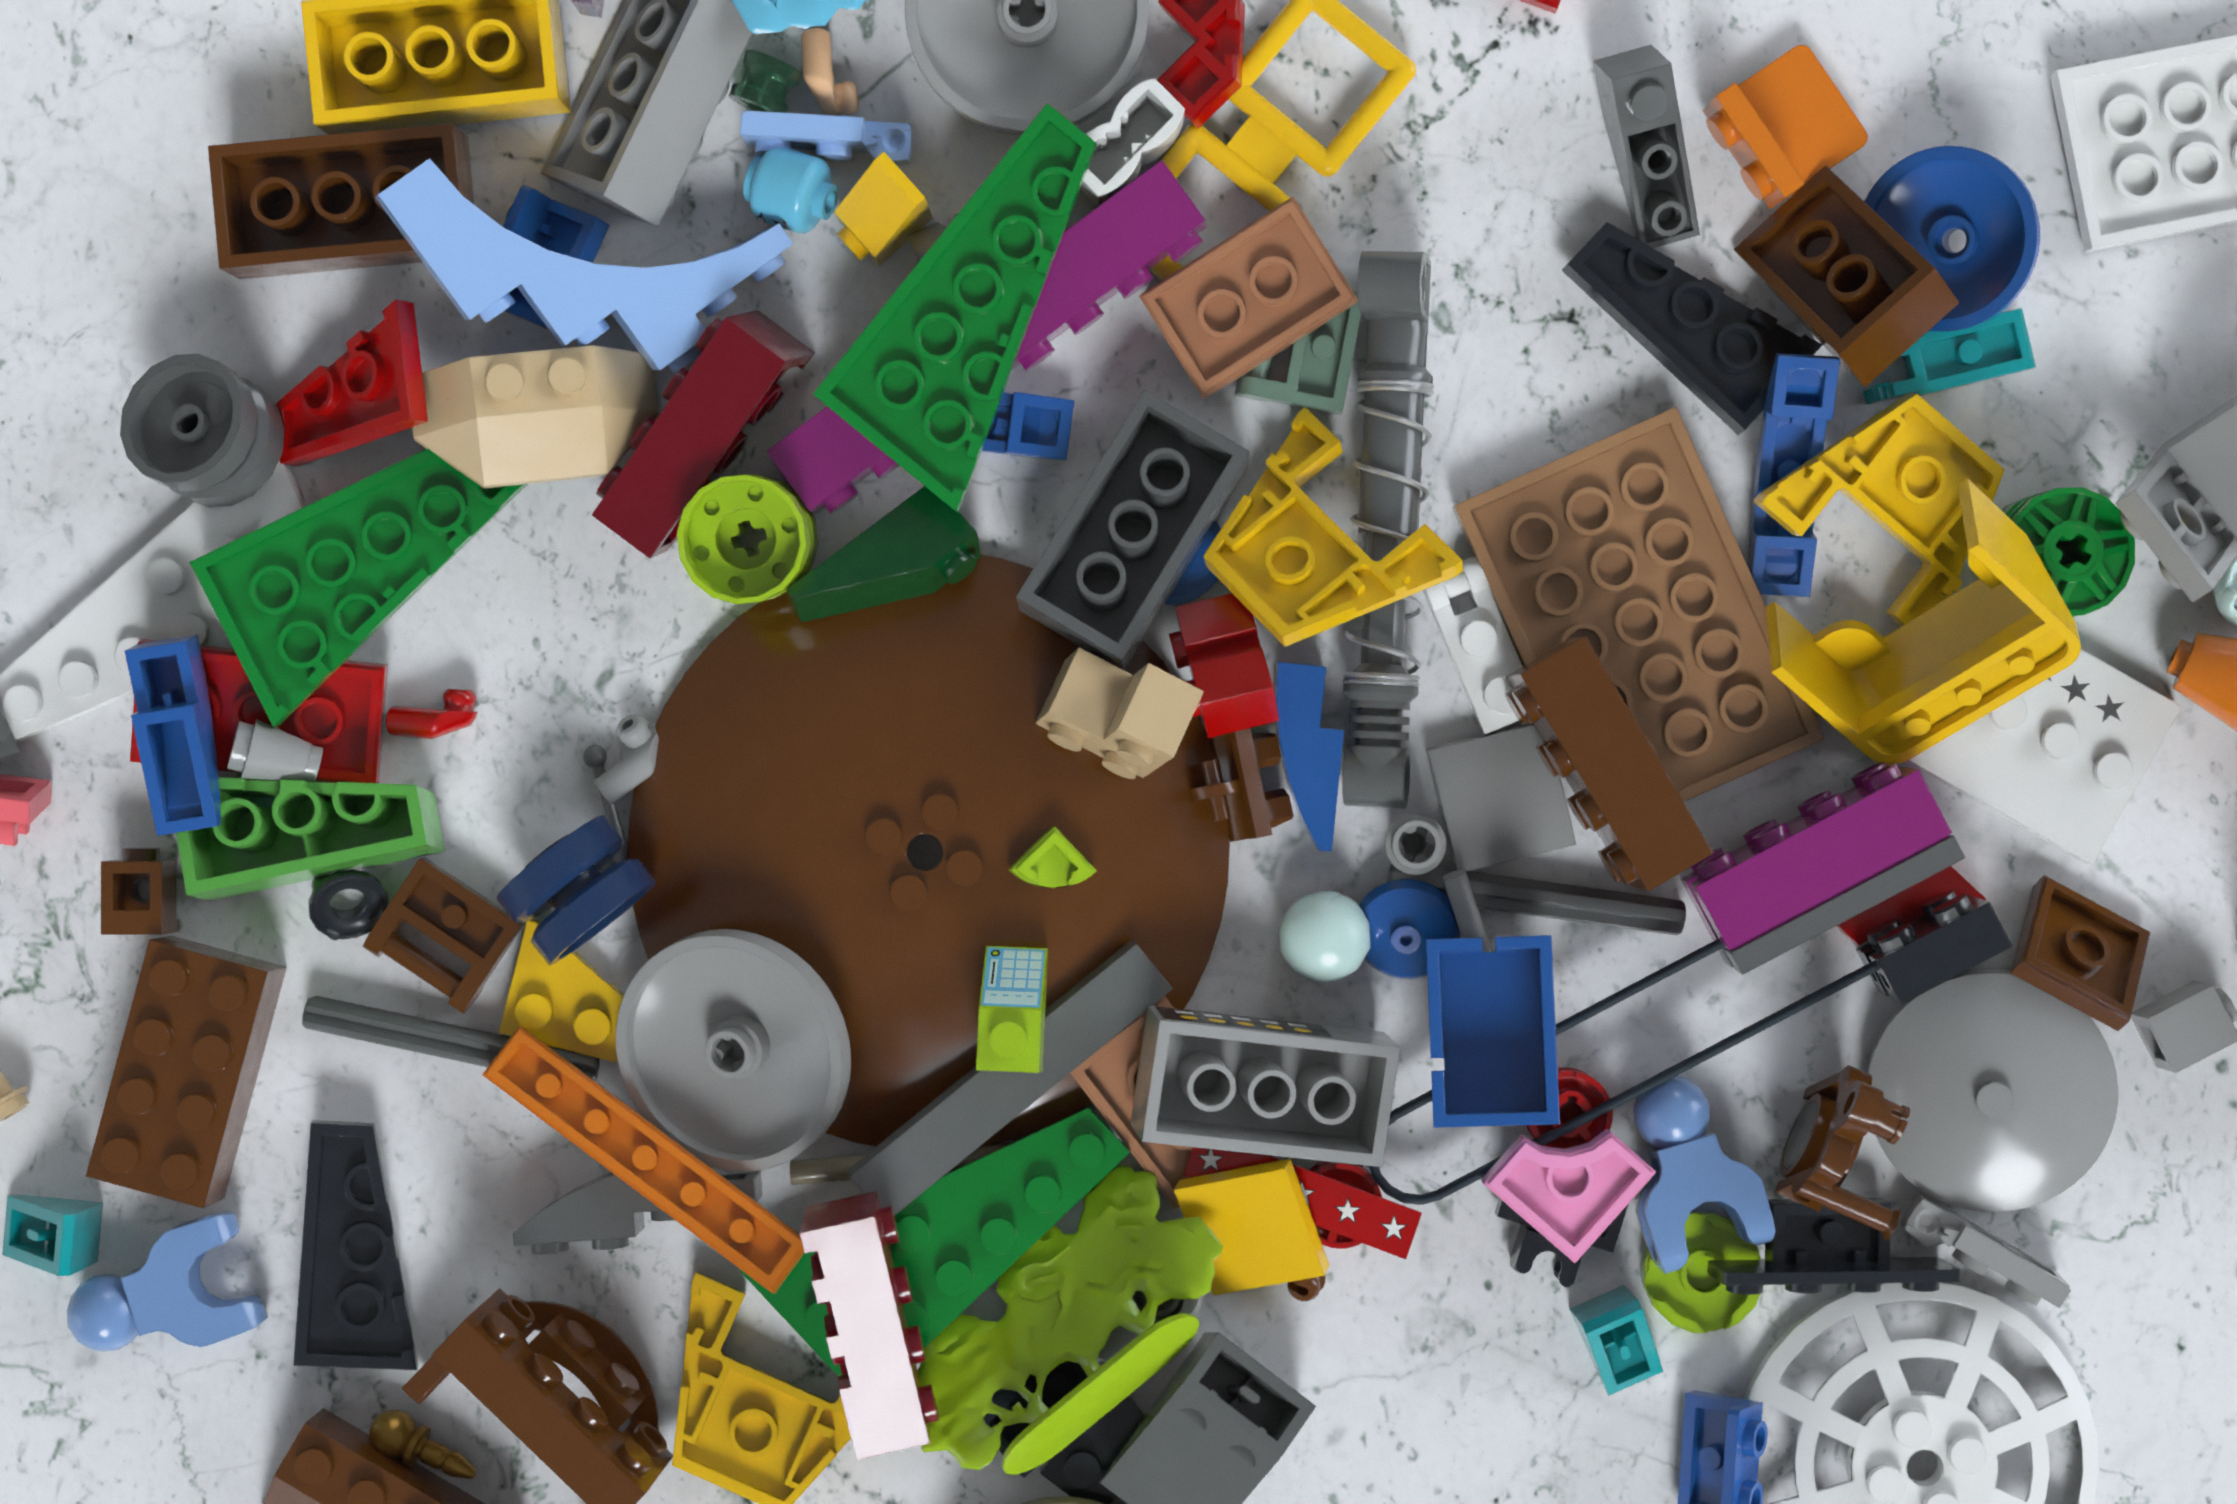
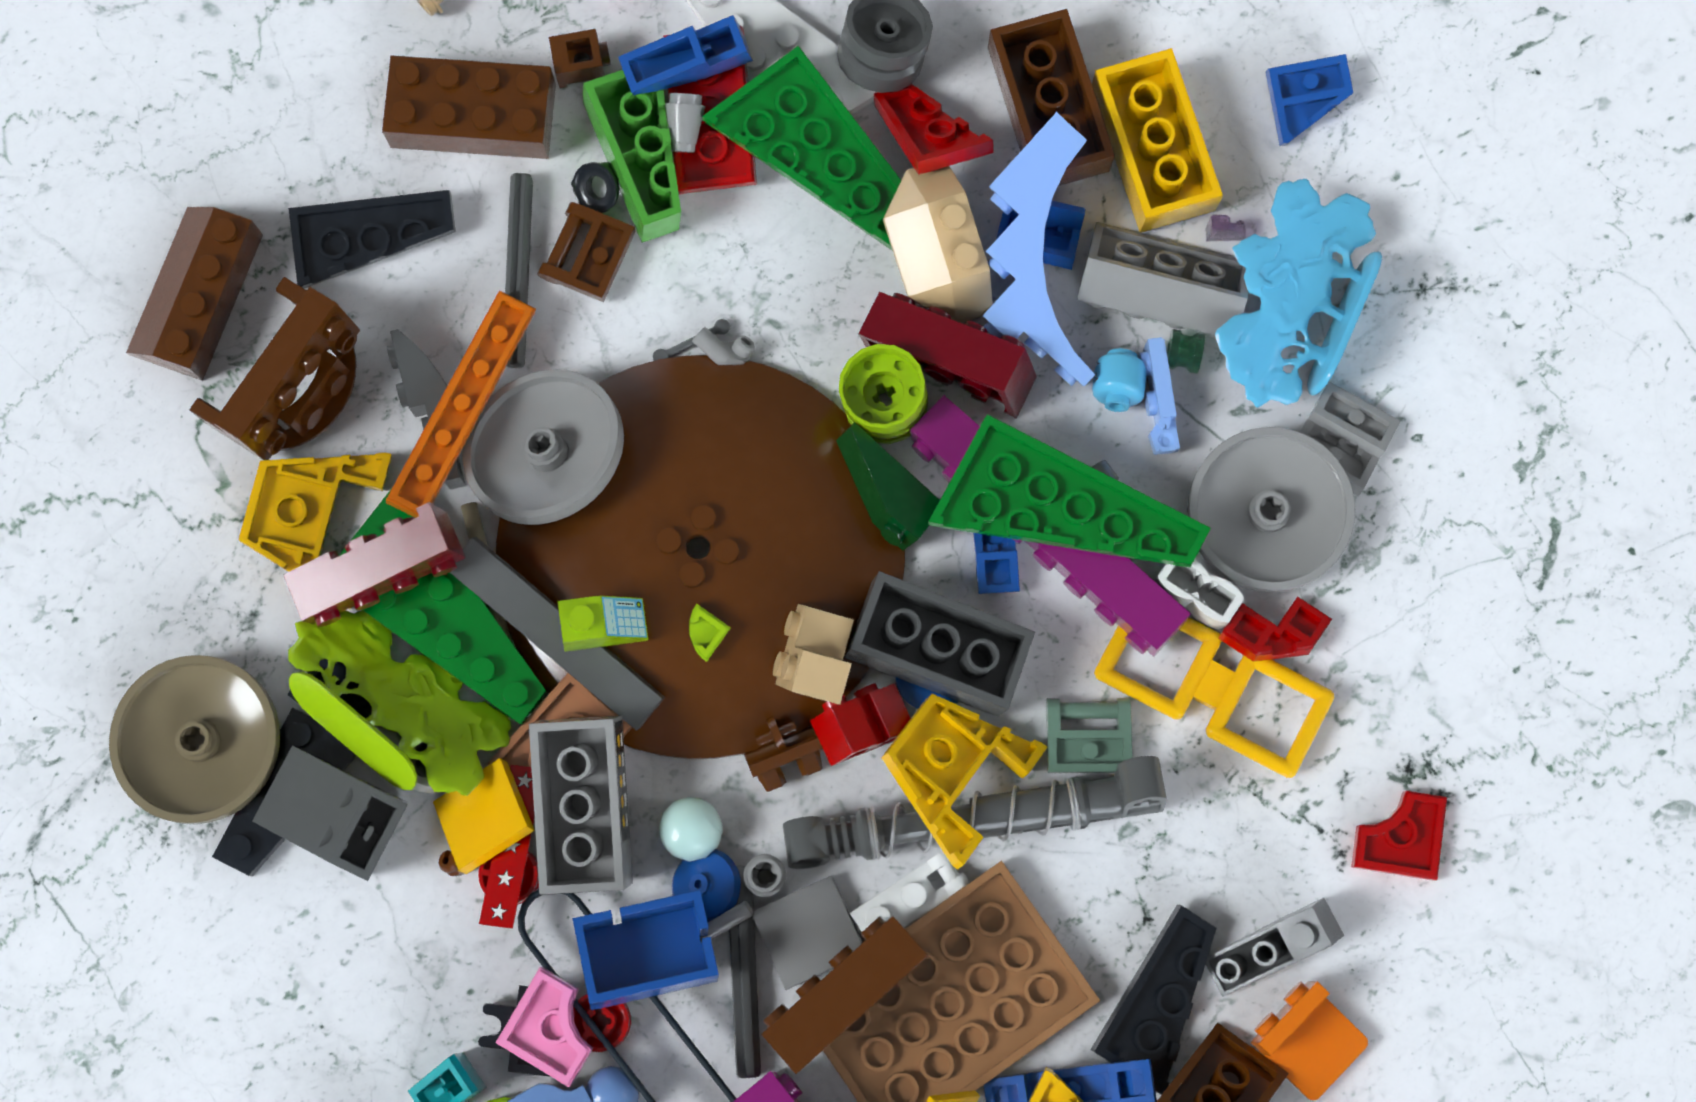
camera: 75 degrees right, 10 degrees down
teal slope [2,1195,103,1276] -> none
medium blue piece [67,1210,268,1352] -> none
pearl gold bar [369,1410,477,1479] -> none
red arm [386,689,478,739] -> none
dark blue wheel [496,815,657,966] -> none
yellow wing [499,919,624,1062] -> none
light nougat arm [801,28,859,116] -> none
yellow slope [834,152,933,266] -> none
nougat tile [1139,197,1358,400] -> none
blue slope [1274,662,1344,852] -> none

